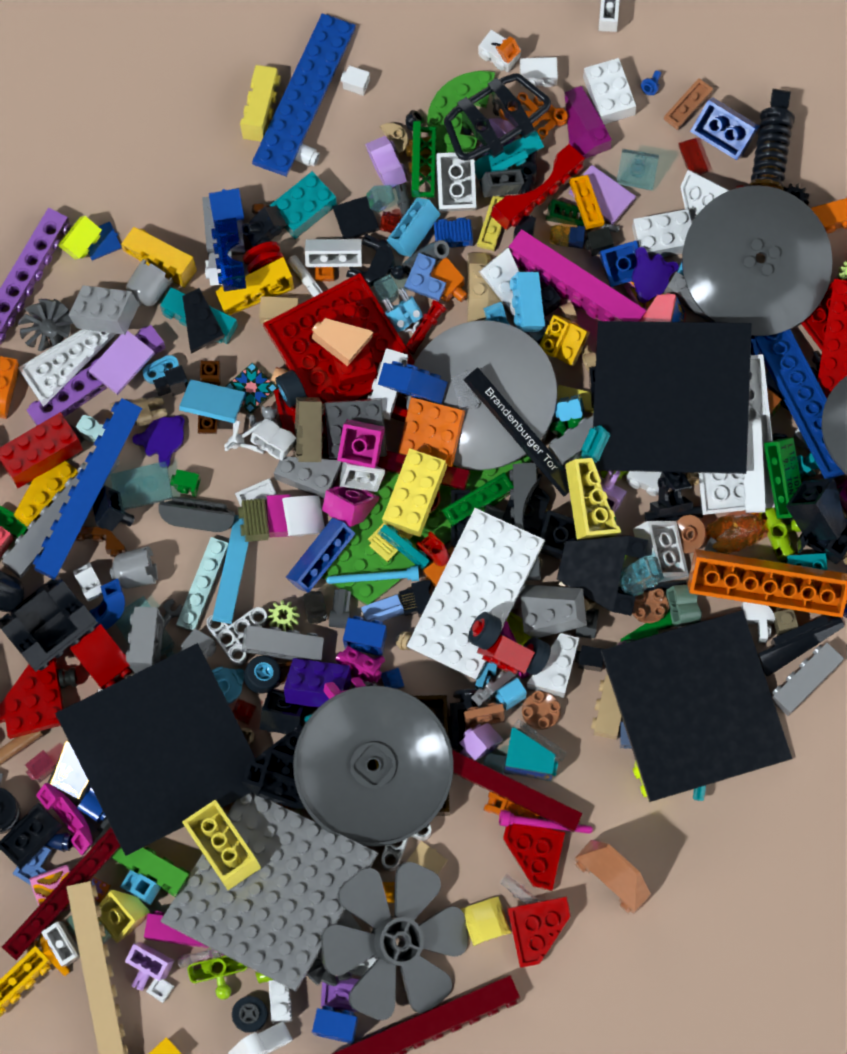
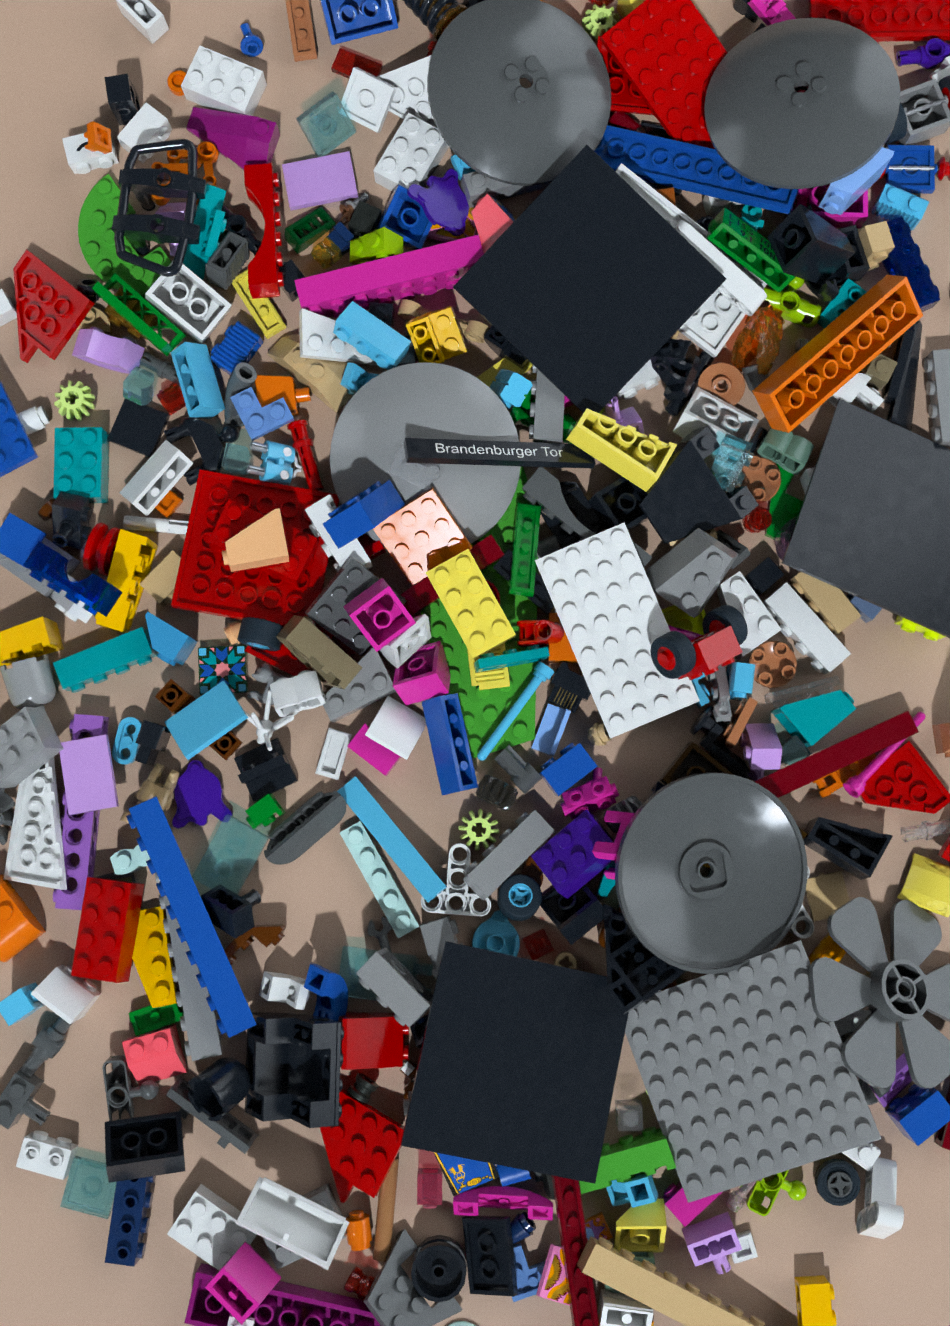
camera: 50 degrees left, 10 degrees up
light grey cylinder [110,546,158,589] -> none
black wing [182,288,225,354] -> none
light yellow brick [182,800,261,890] -> none
olive brick [238,499,269,542] -> none
blue tile [381,668,405,689] -> none
light orange plate [569,175,605,229] -> none
teal piece [581,426,610,463] -> none
none -> red wing [13,249,95,363]
none -> yellowish green gear [54,380,95,421]
none -> black brick [104,73,140,126]
none -> dark azure slope [145,611,198,666]
none -> orange tile [167,70,186,96]
none -> black bracket [234,738,298,802]
none -> white plate [338,67,397,133]
none -> lime brick [349,227,403,265]
none -> dark red piece [609,111,643,133]
none -> clear brick [615,1099,643,1131]
none -> clear red wheel [742,507,772,533]
none -> white brick [763,582,851,675]
none -> black wedge [803,817,893,880]

